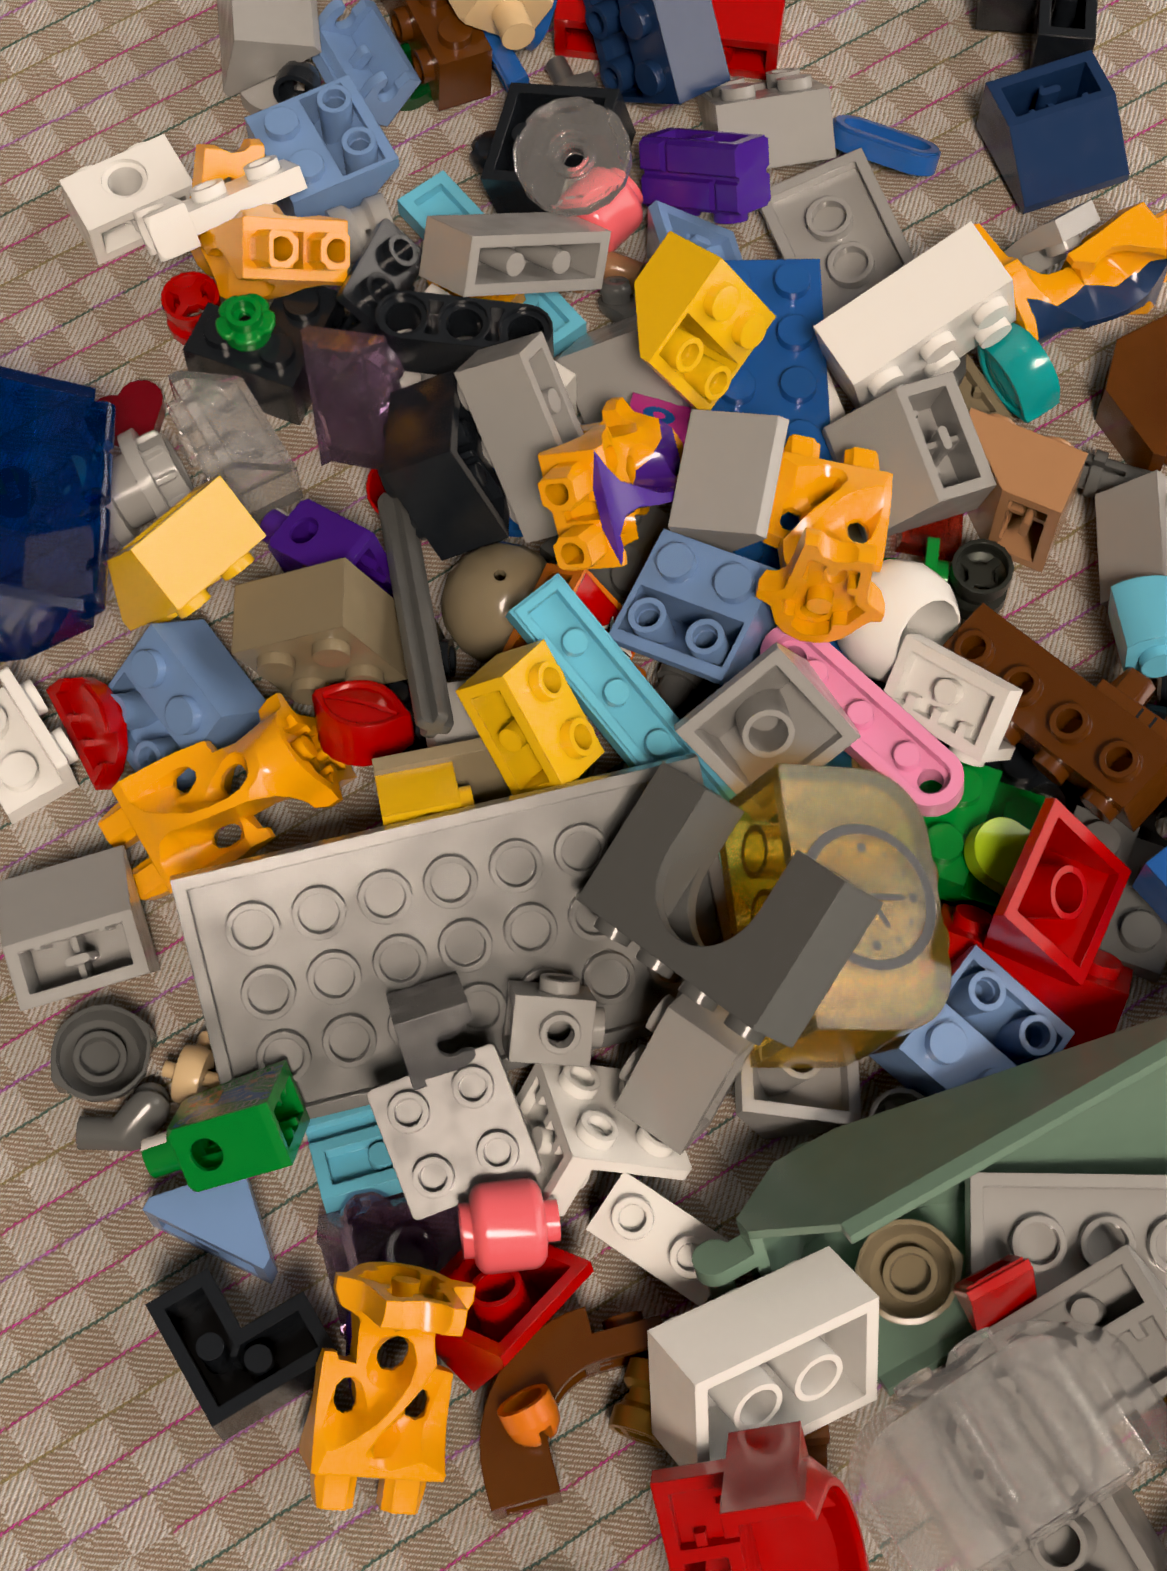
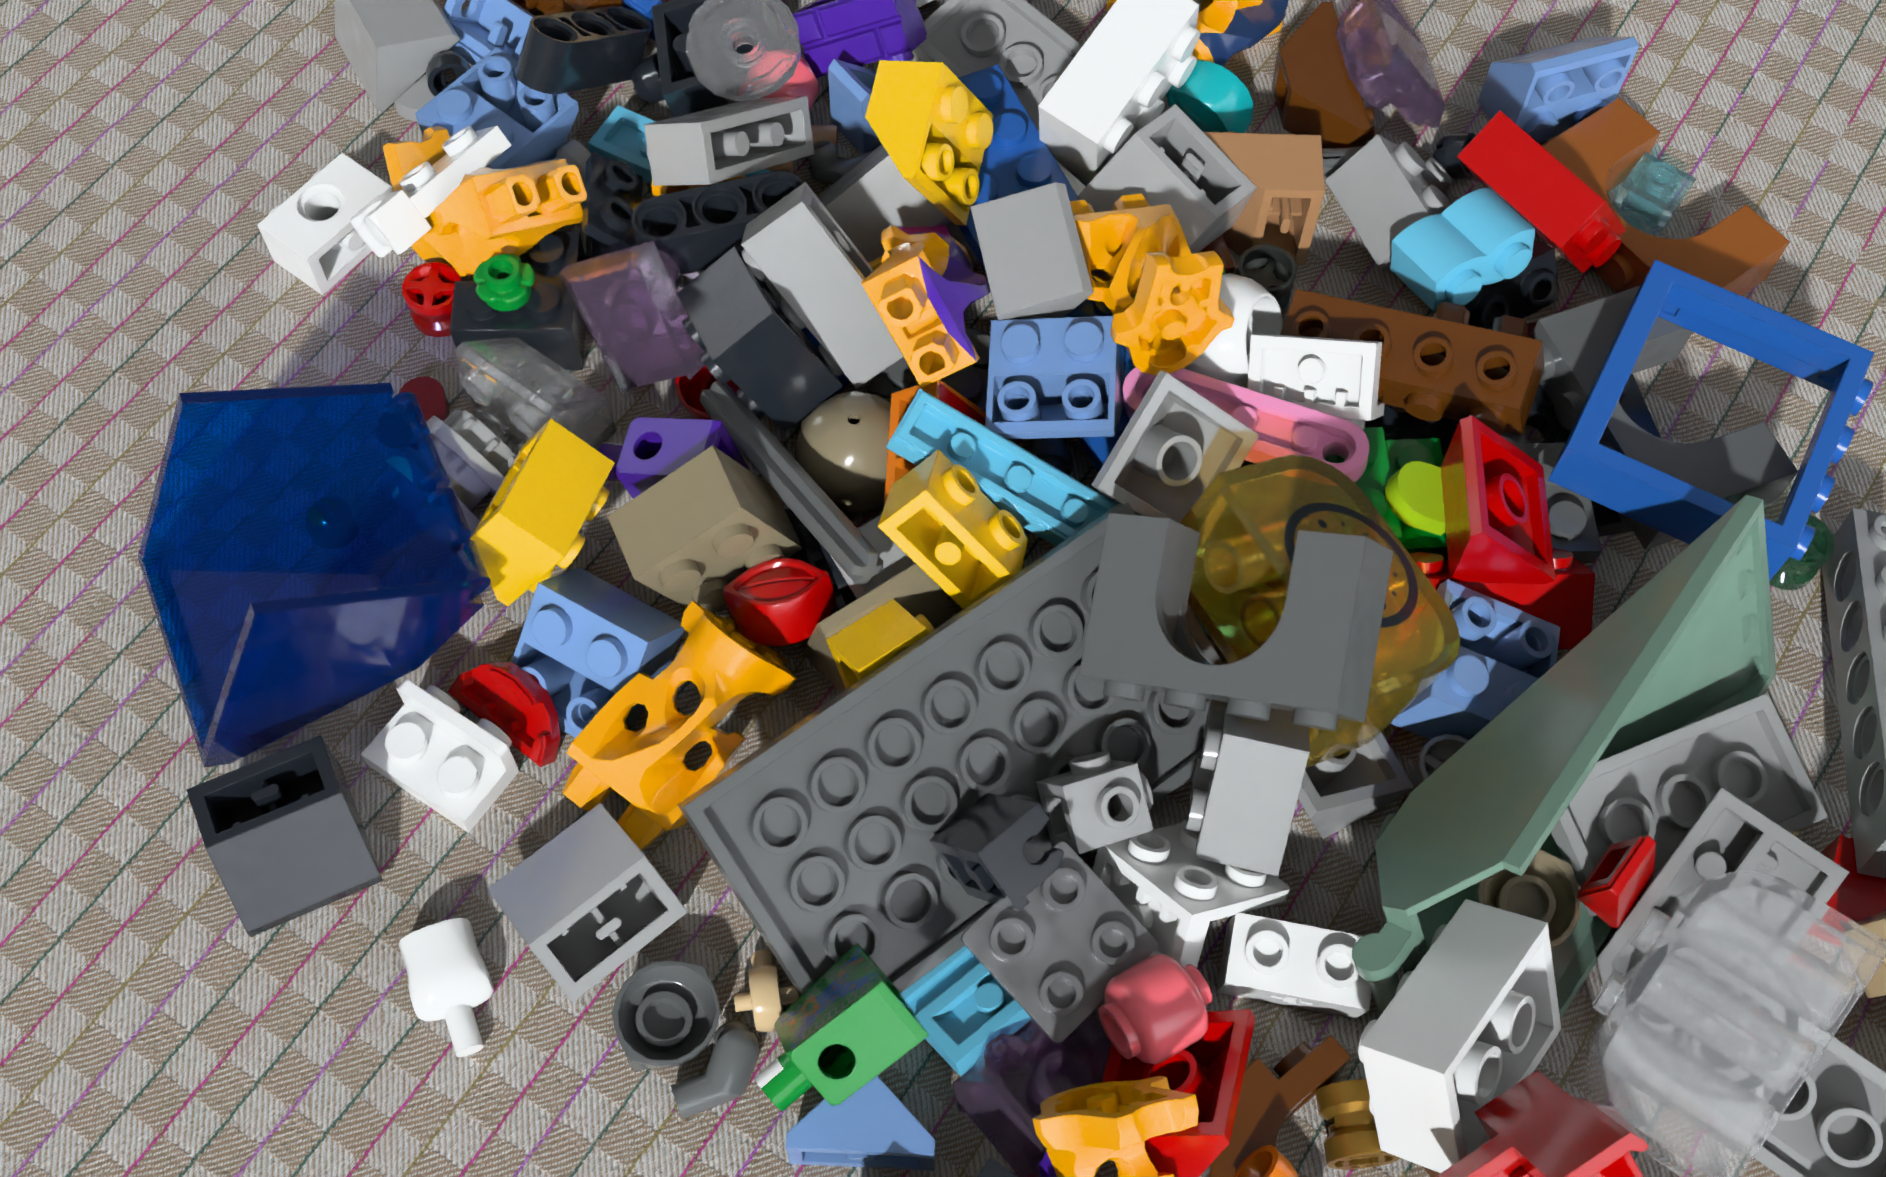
camera: 25 degrees left, 5 degrees down
none -> black beam [514,6,652,94]

